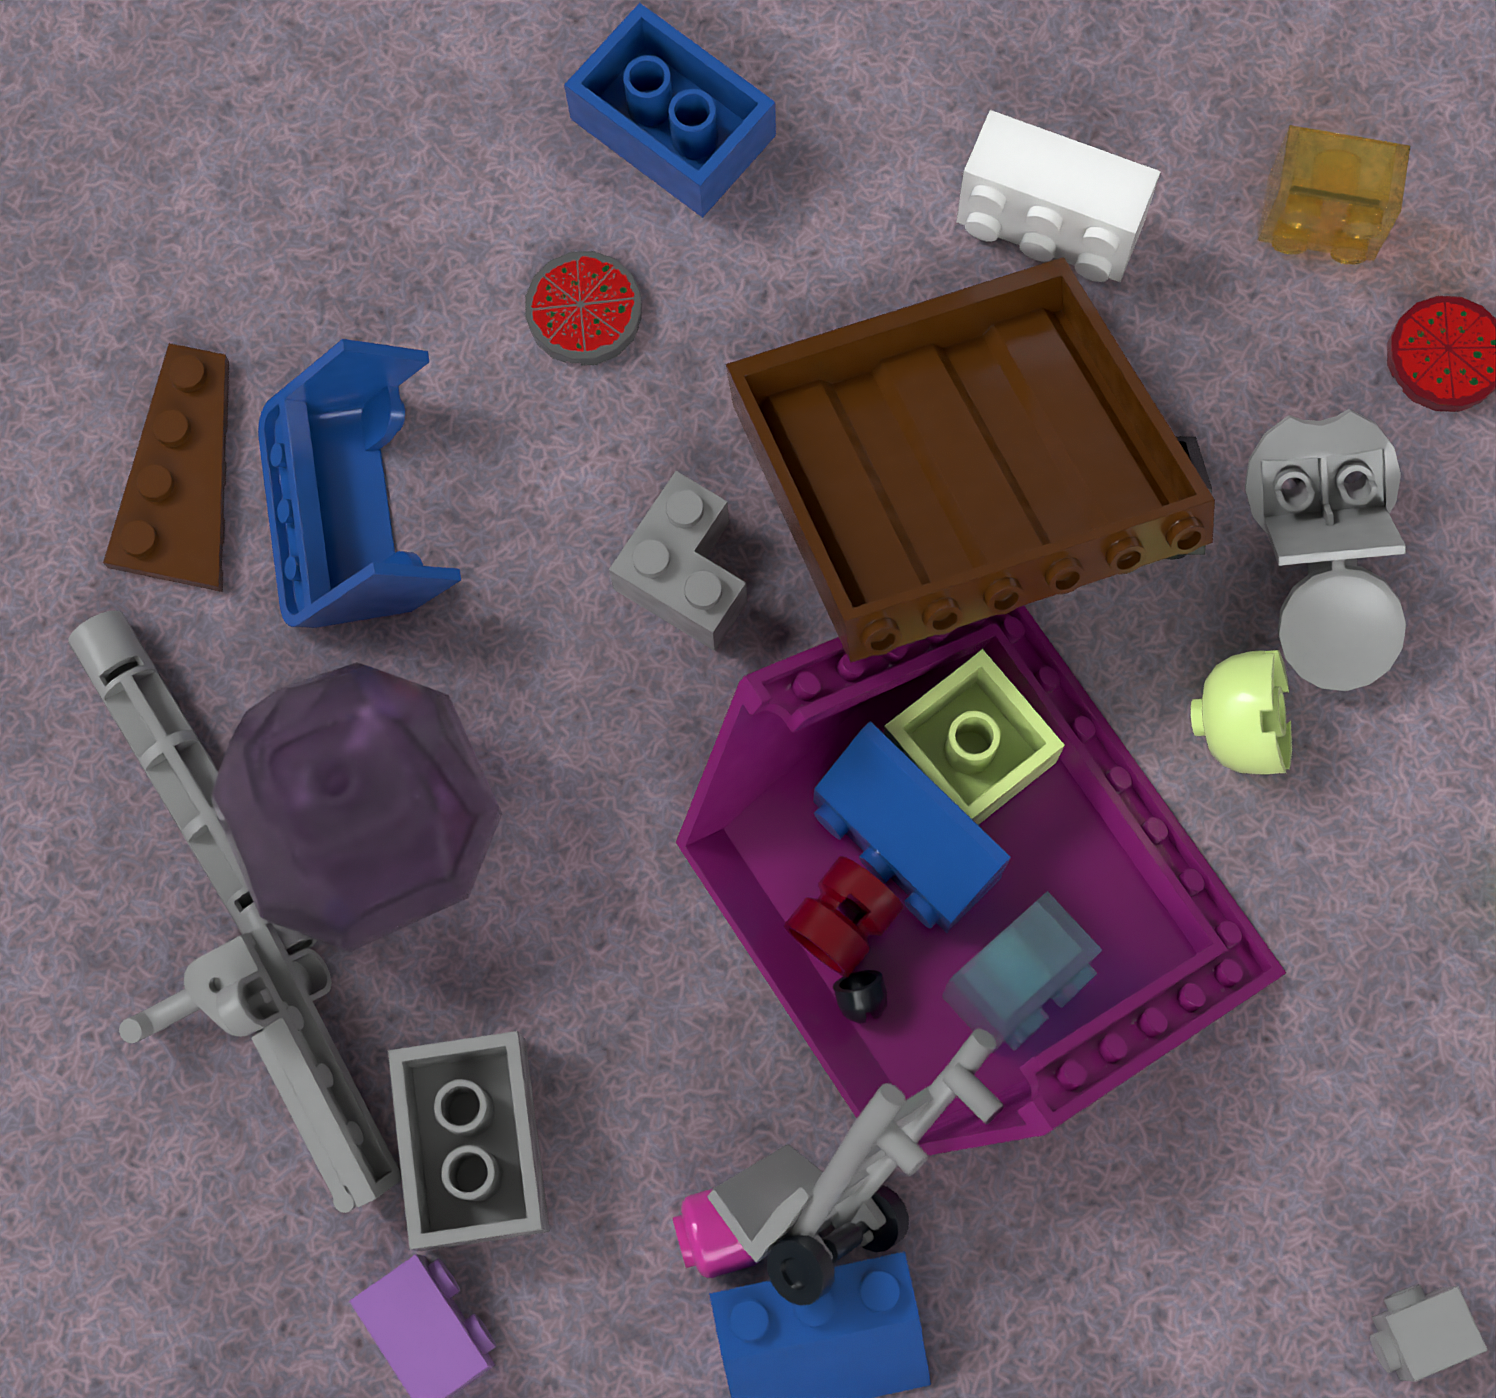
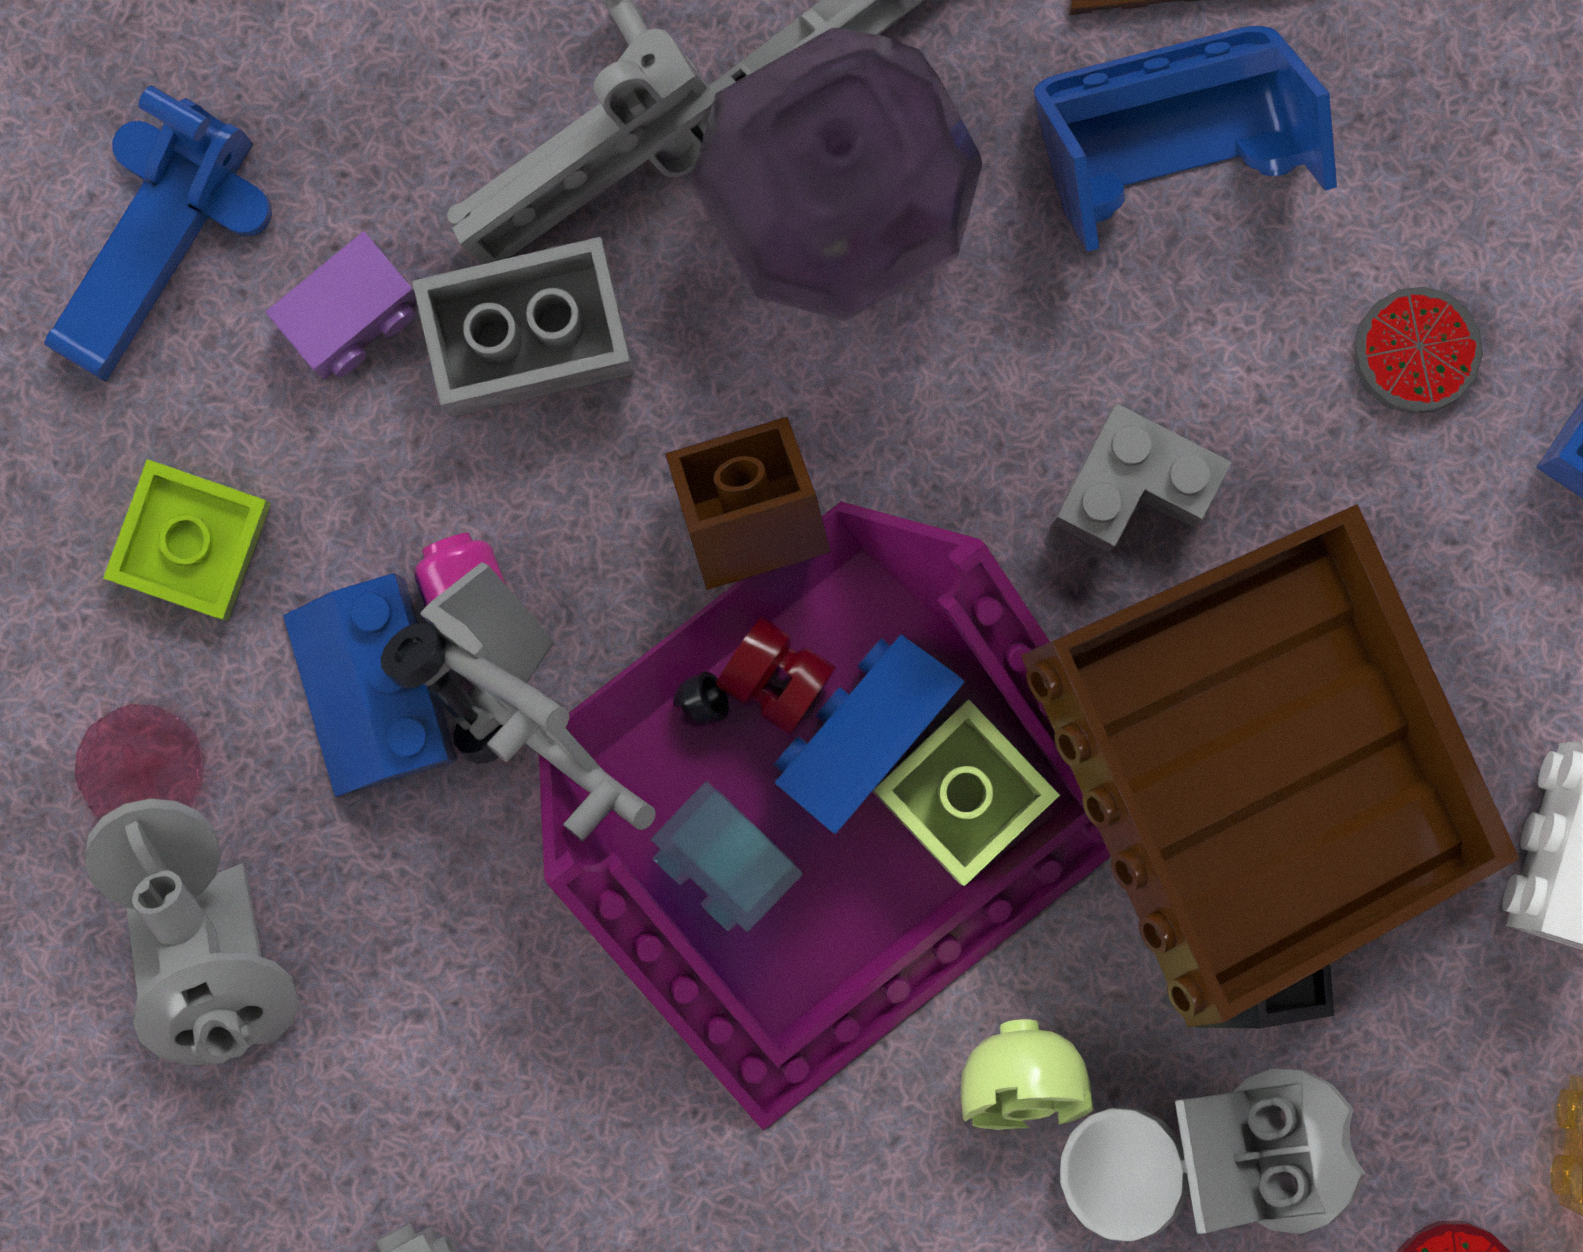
camera: 85 degrees right, 10 degrees up
none -> reddish brown brick [665,416,831,590]

